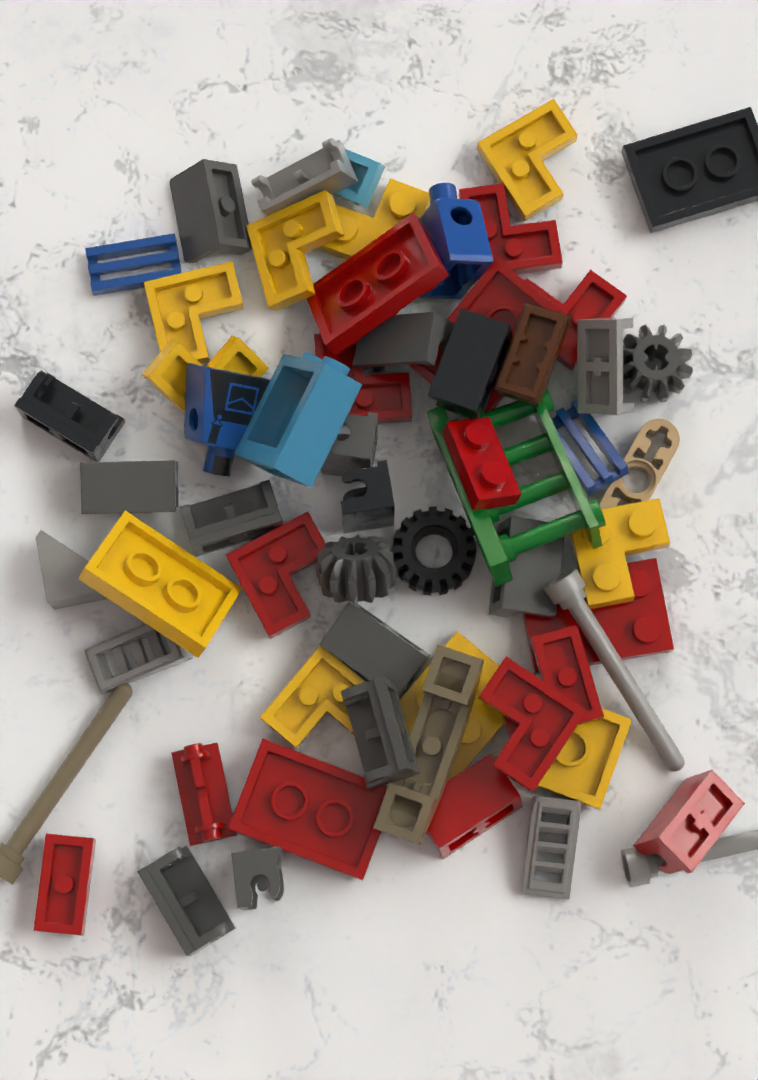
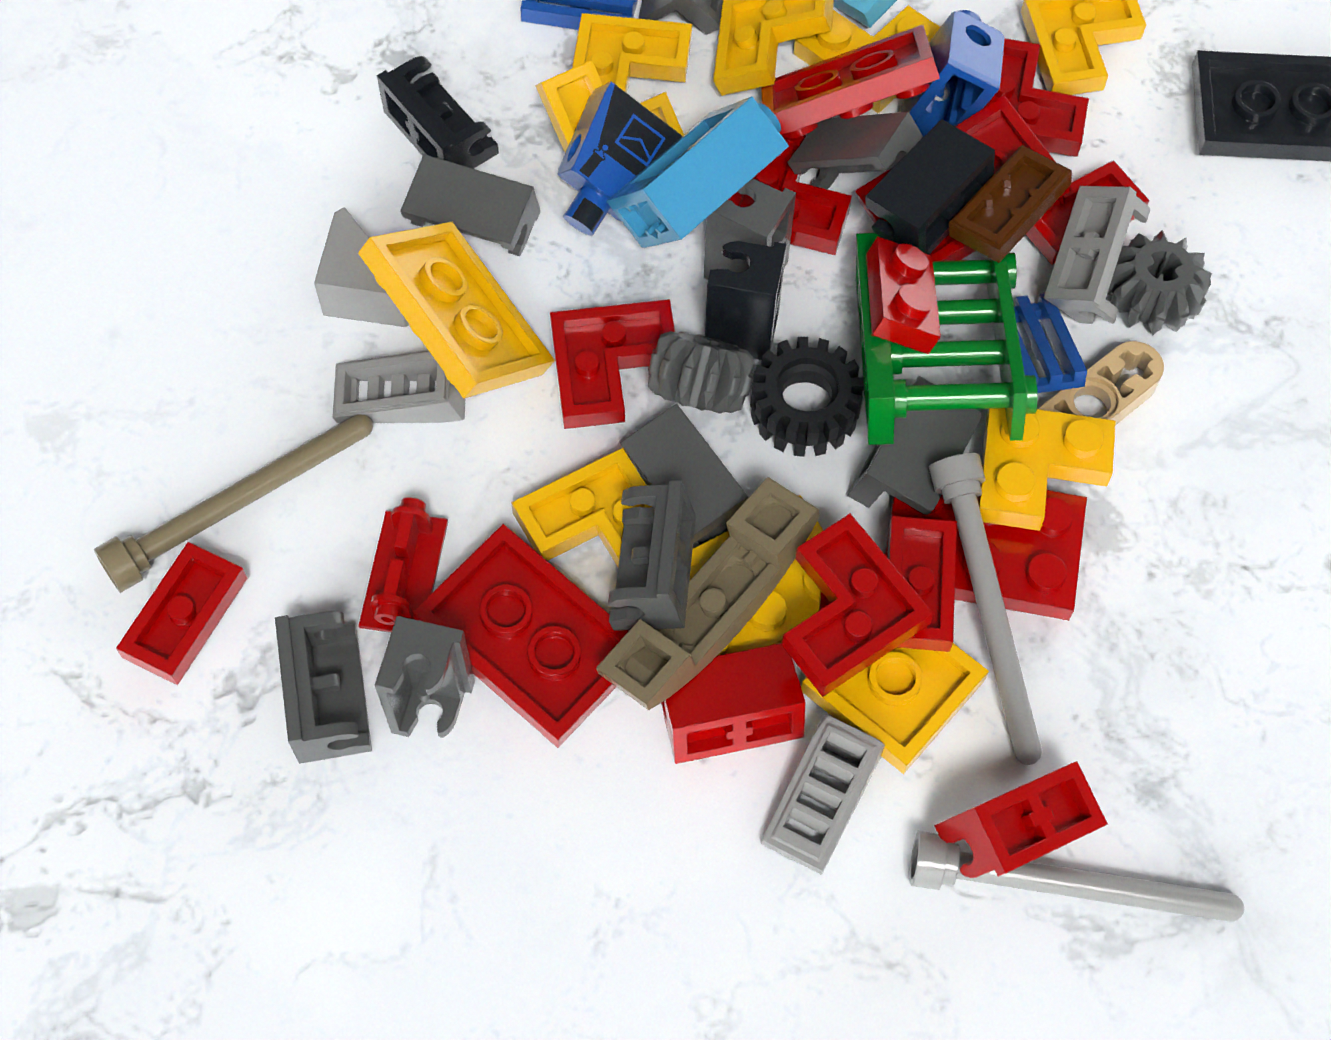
camera: 20 degrees right, 15 degrees down
dark grey hinge [180,480,283,557] -> none

